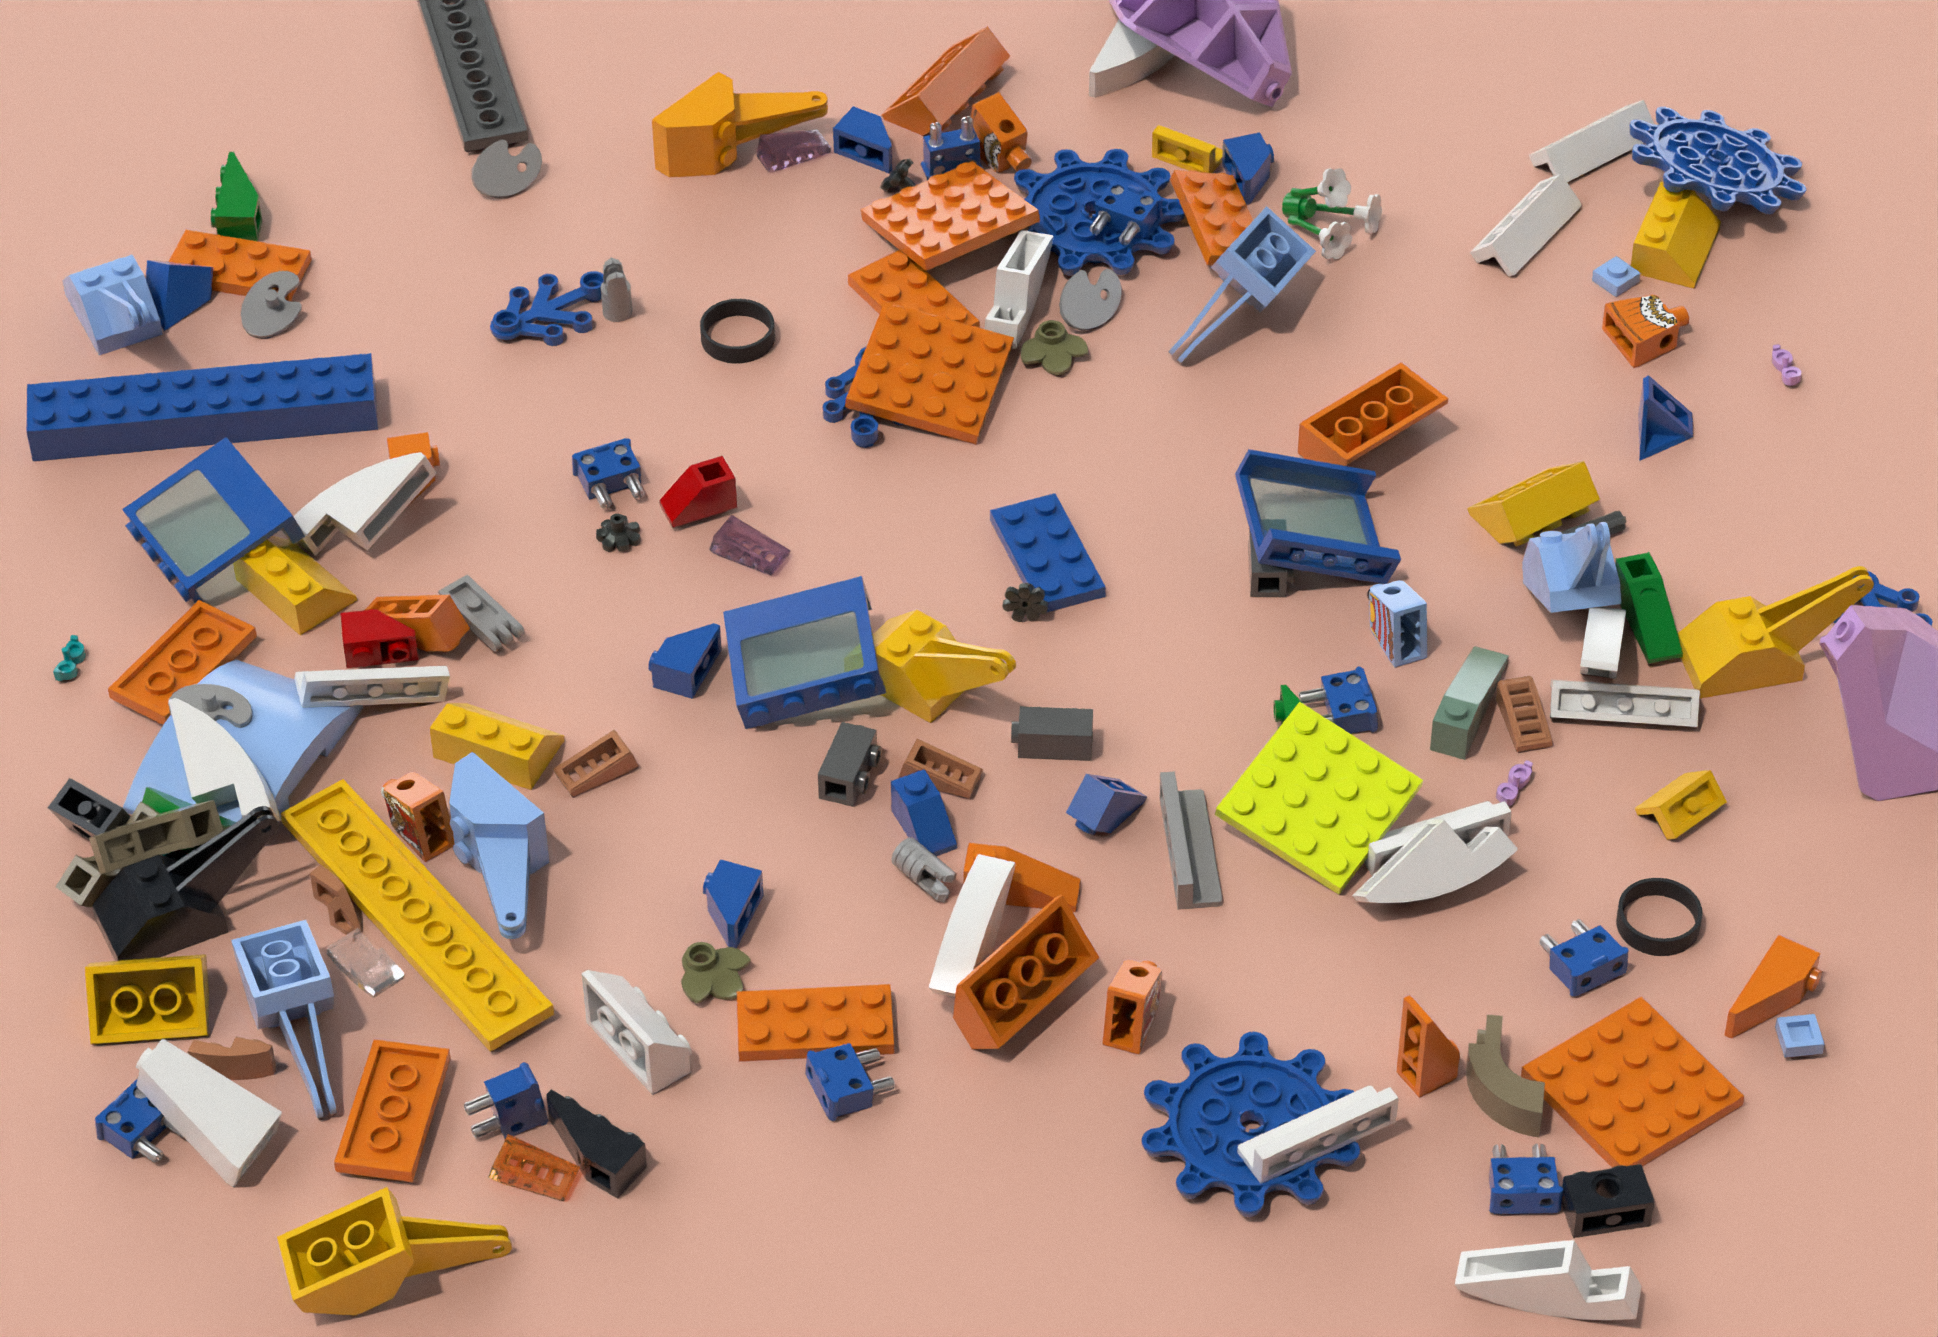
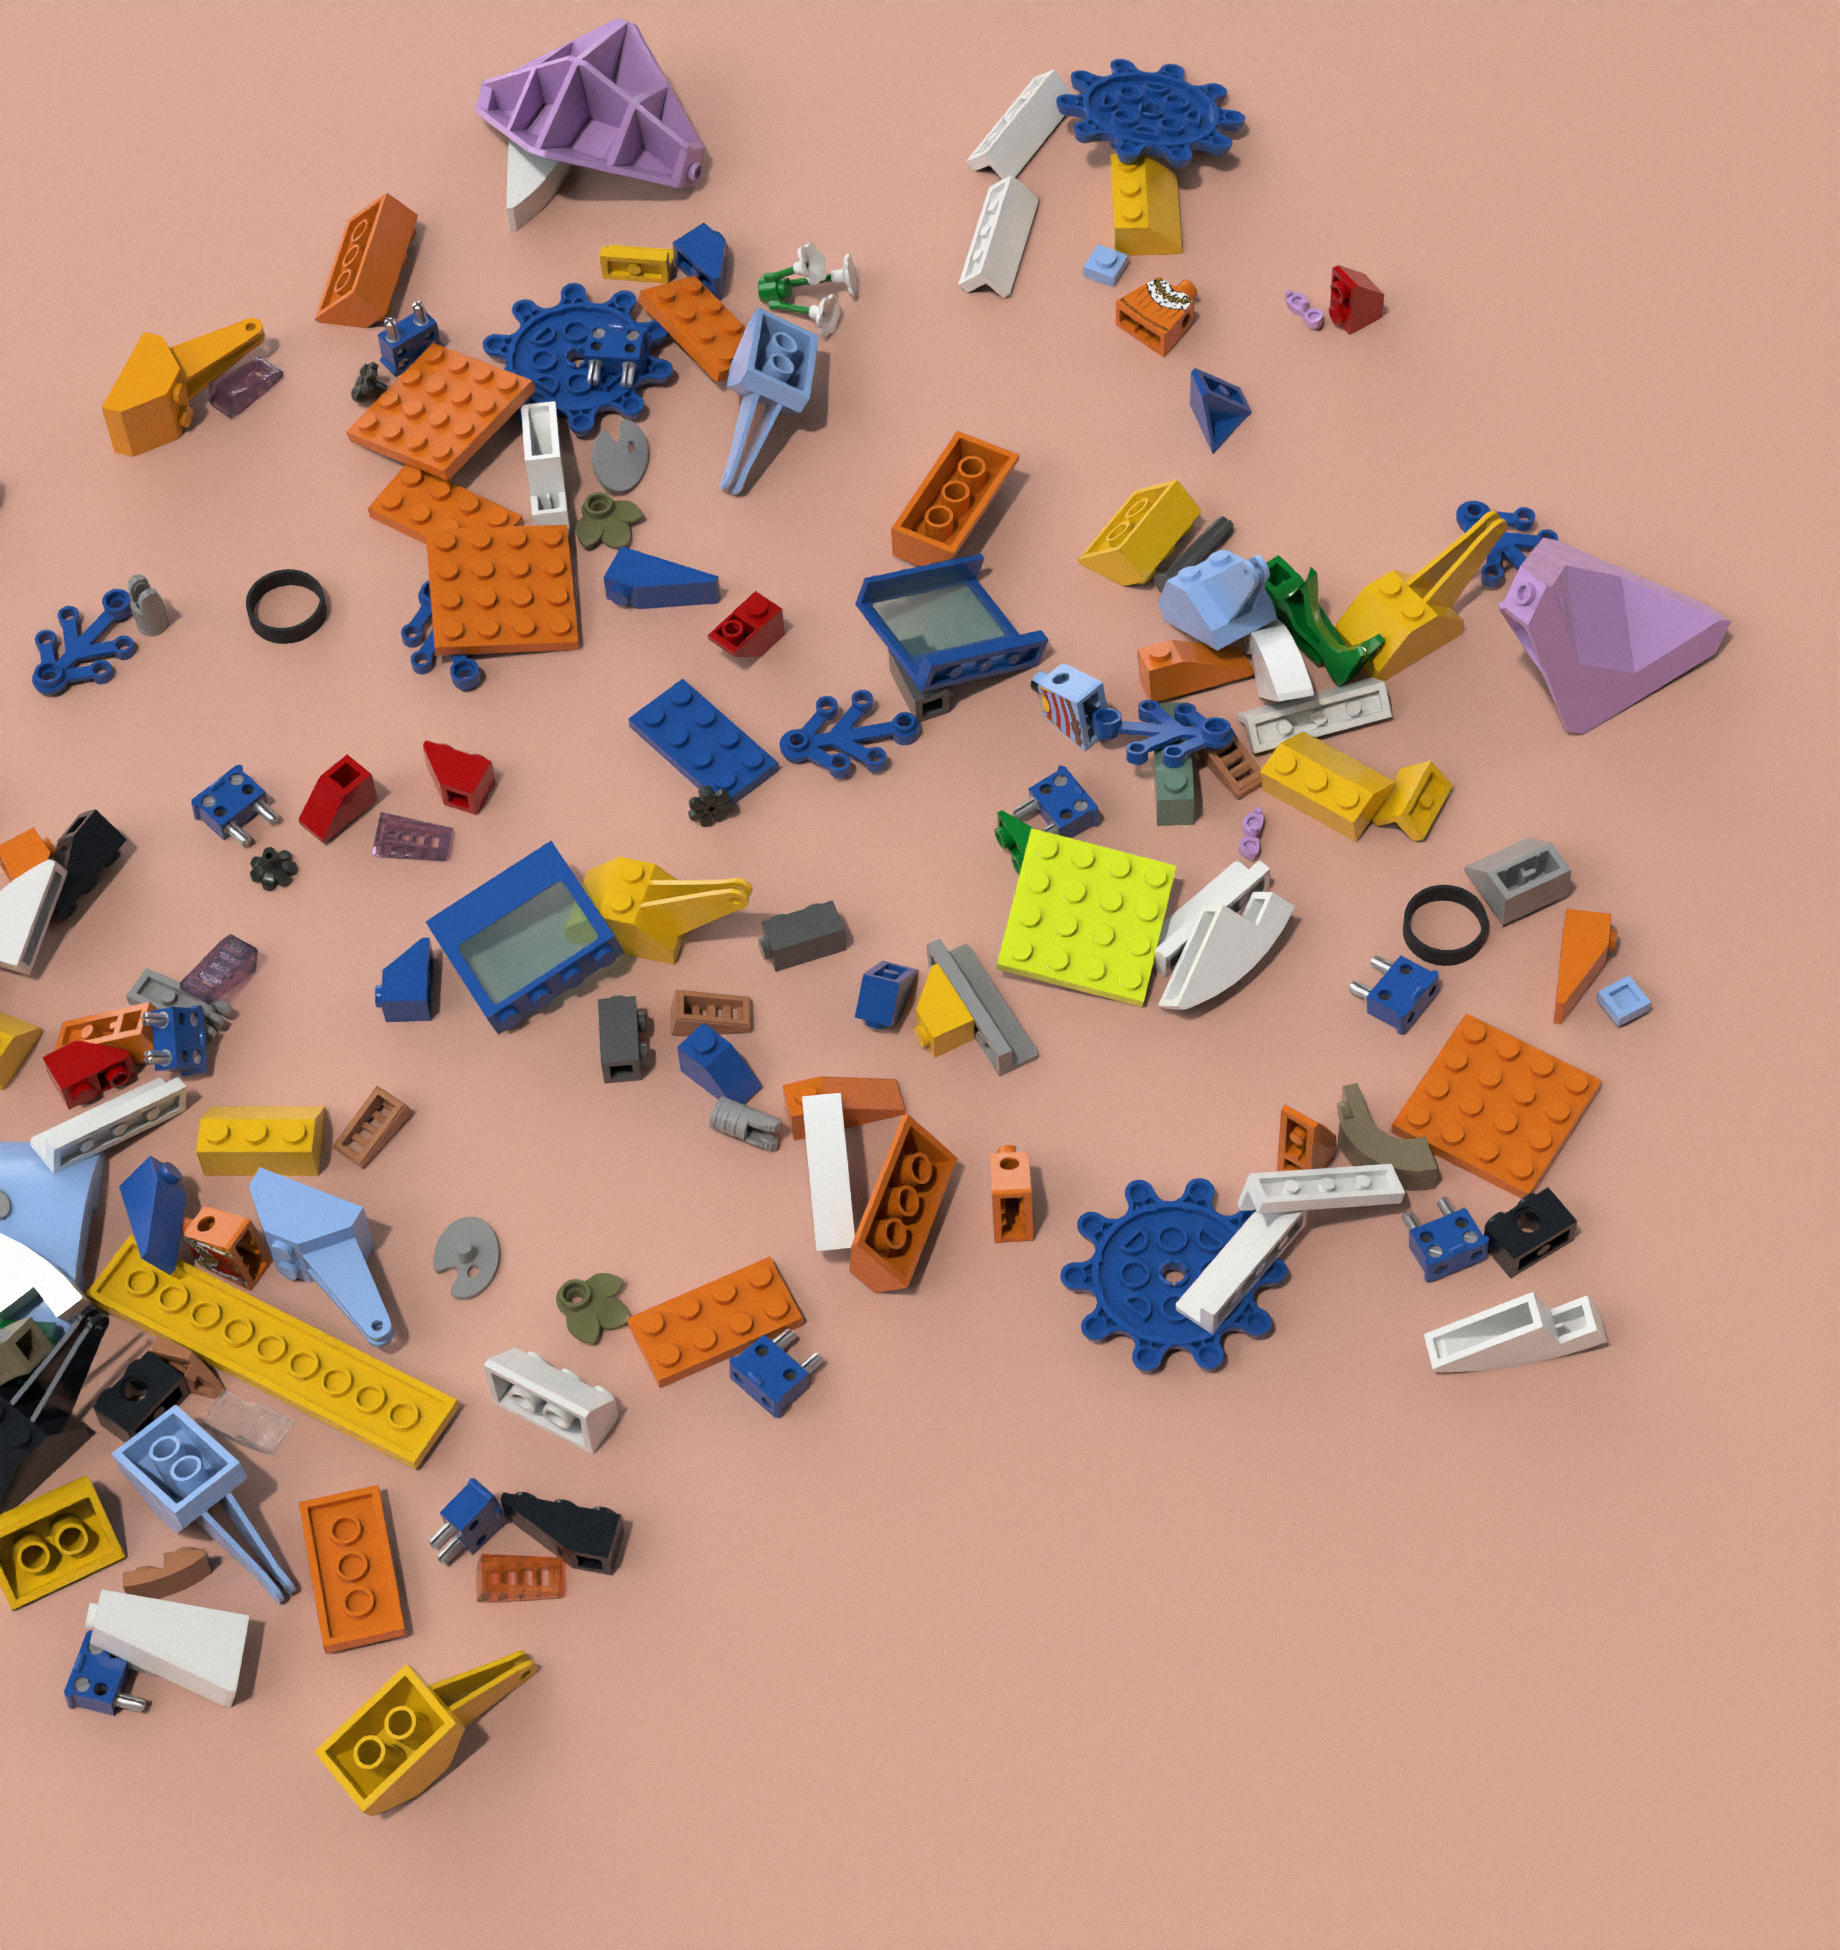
camera: 20 degrees left, 10 degrees up
blue slope [703,859,764,949] -> none
blue slope [833,106,892,174] -> none
orange torso [971,92,1032,173] -> none
none -> black slope [49,809,127,923]
none -> black brick [93,1350,190,1443]
none -> blue slope [119,1156,186,1275]
none -> blue piece [140,1005,208,1077]
none -> slope [179,934,258,1005]
none -> red slope [422,740,496,815]
none -> light grey piece [433,1217,500,1300]
none -> blue slope [603,546,721,609]
none -> red slope [708,591,785,657]
none -> blue plant [779,690,920,778]
none -> yellow slope [913,964,975,1058]
none -> blue plant [1092,700,1234,768]
none -> orange slope [1137,640,1254,702]
none -> white panel [1237,1164,1405,1214]
none -> yellow slope [1260,731,1396,842]
none -> green animal [1277,567,1385,687]
none -> red slope [1329,265,1384,335]
none -> light grey slope [1464,838,1571,925]

